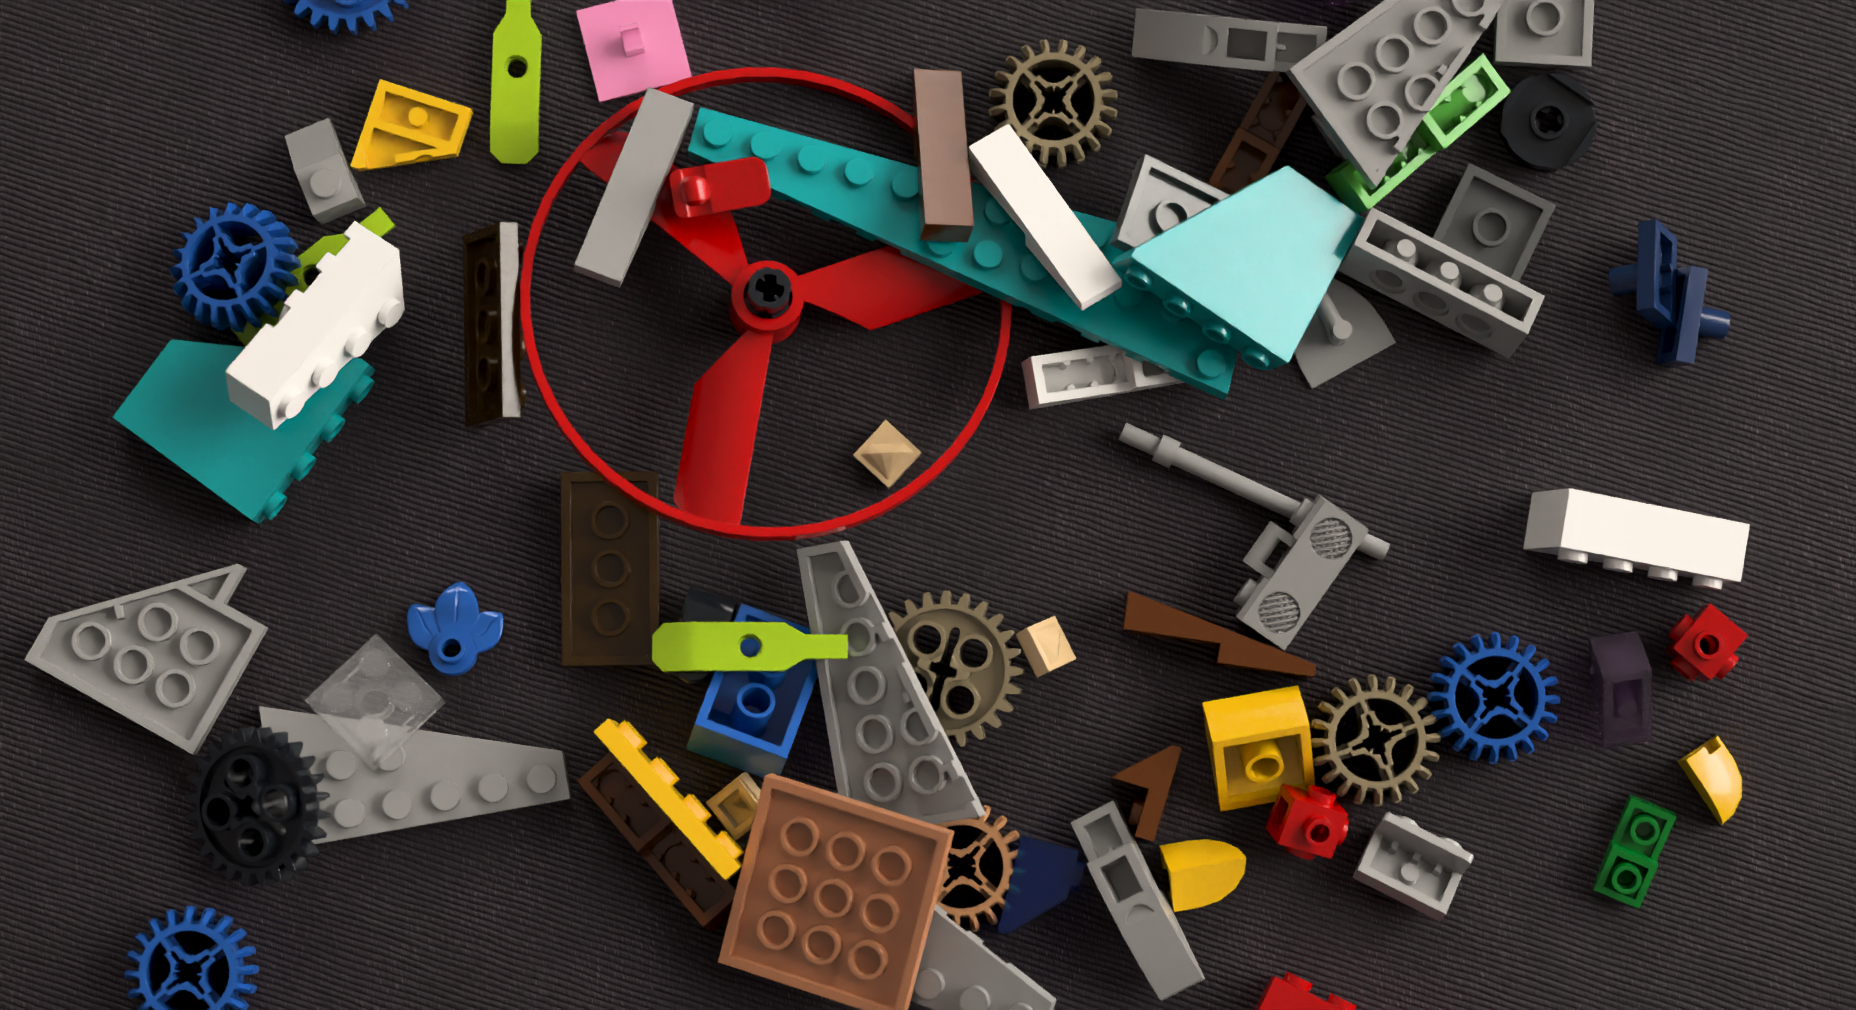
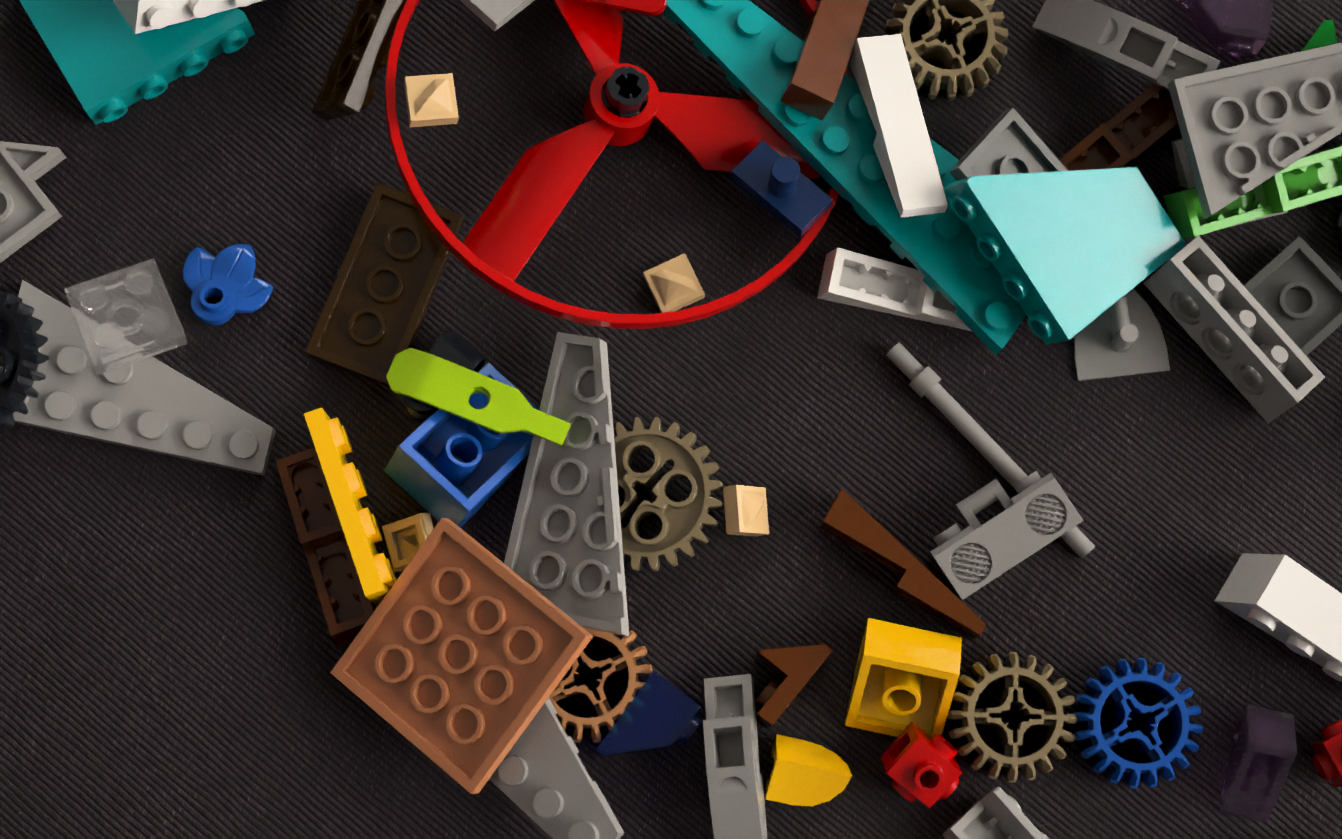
camera: 15 degrees right, 5 degrees down
none -> tan tile [404,73,459,127]
none -> dark blue tile [730,140,833,238]

